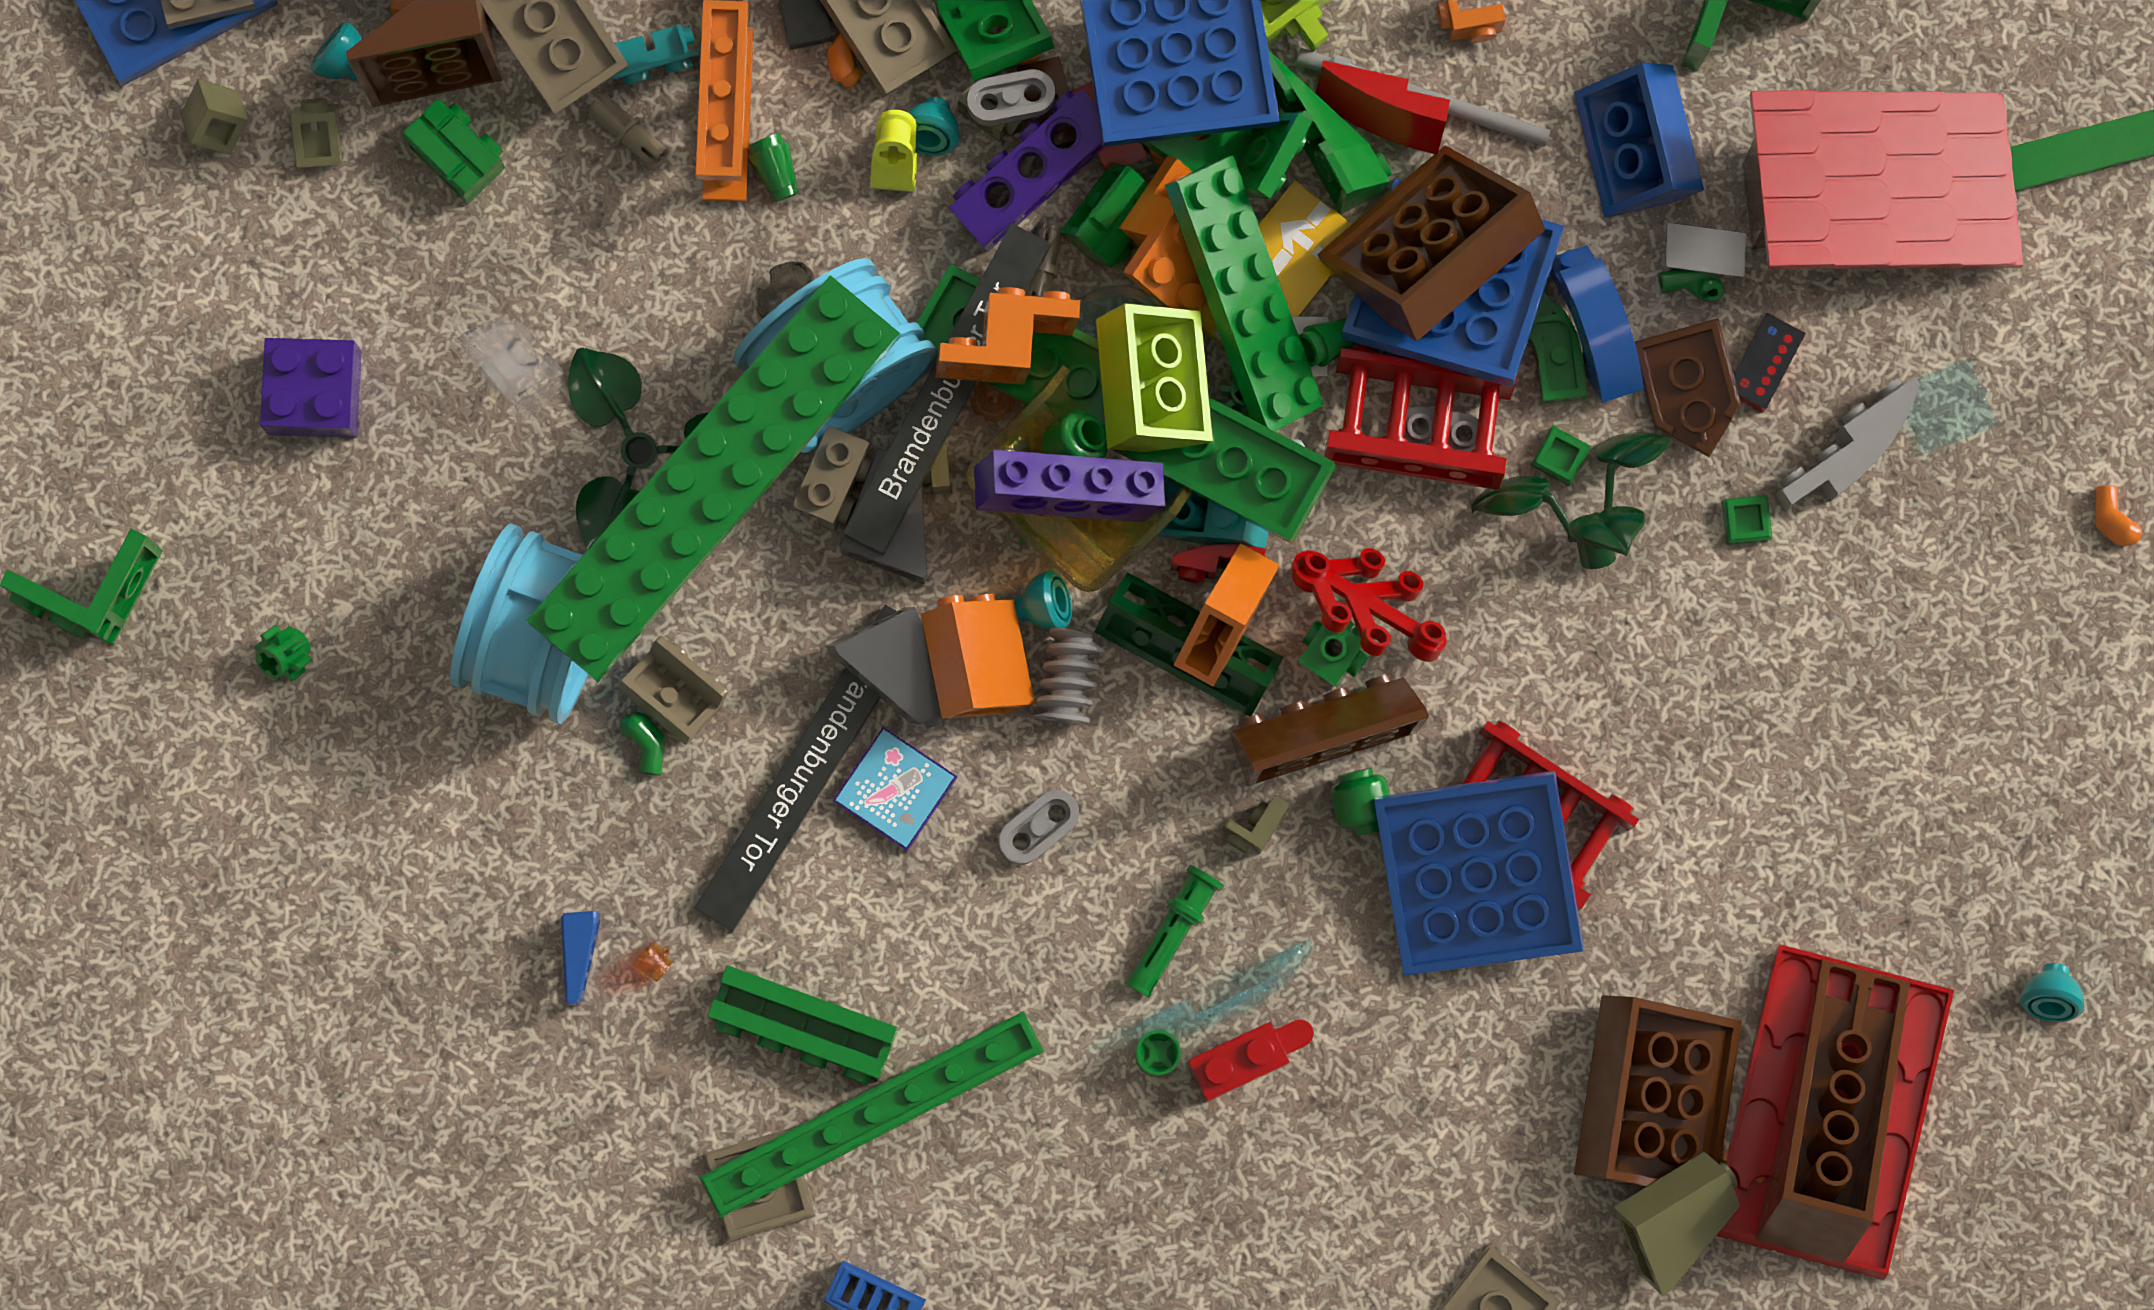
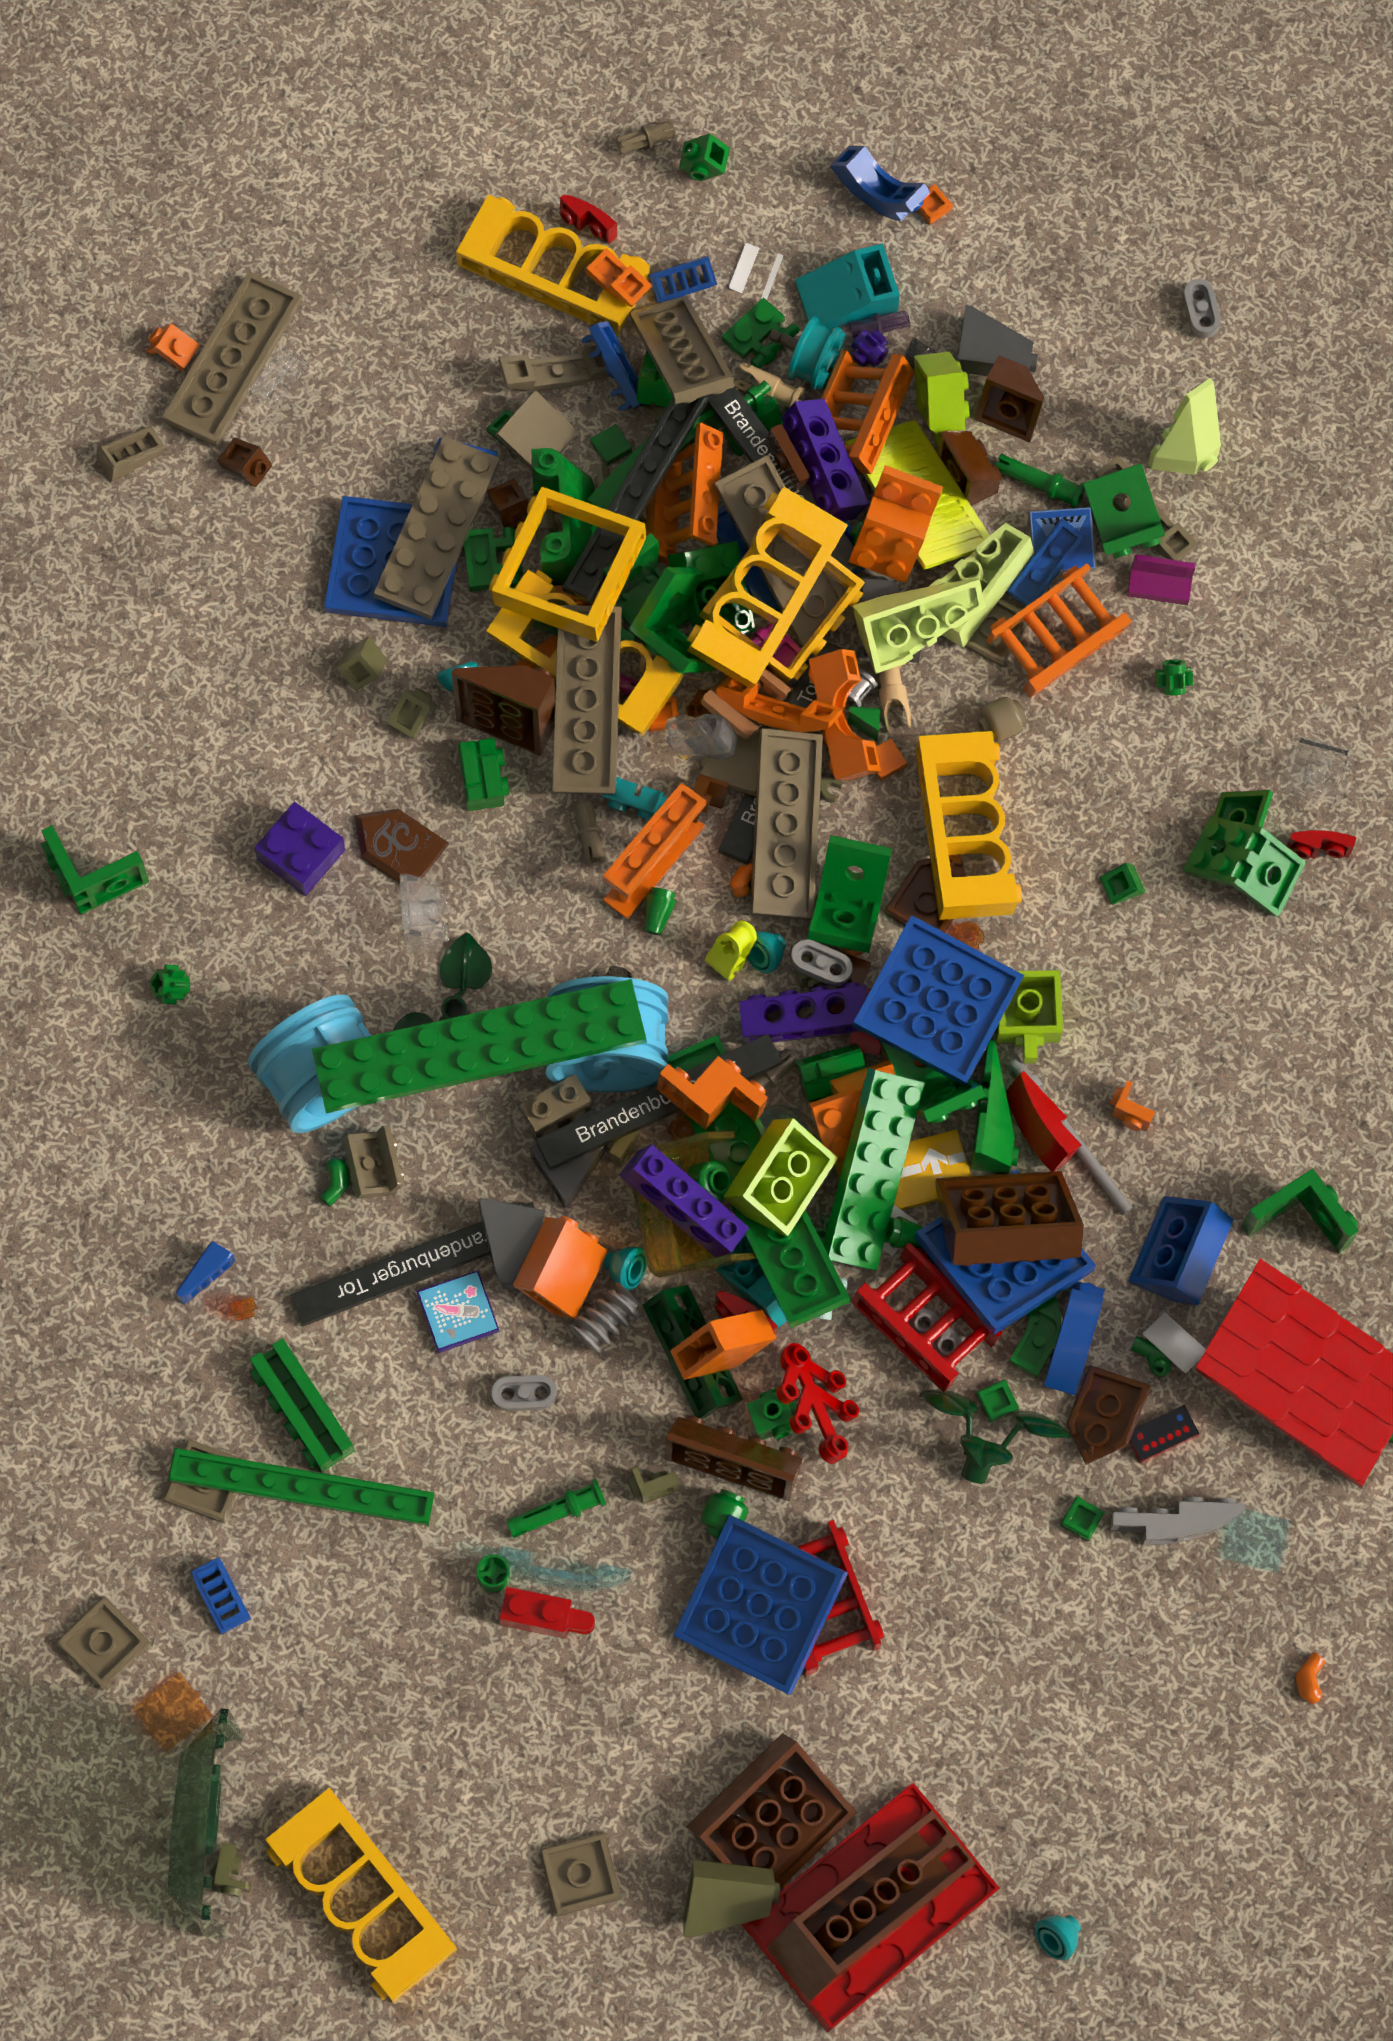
camera: 40 degrees right, 10 degrees down
none -> reddish brown tile [355,809,449,892]

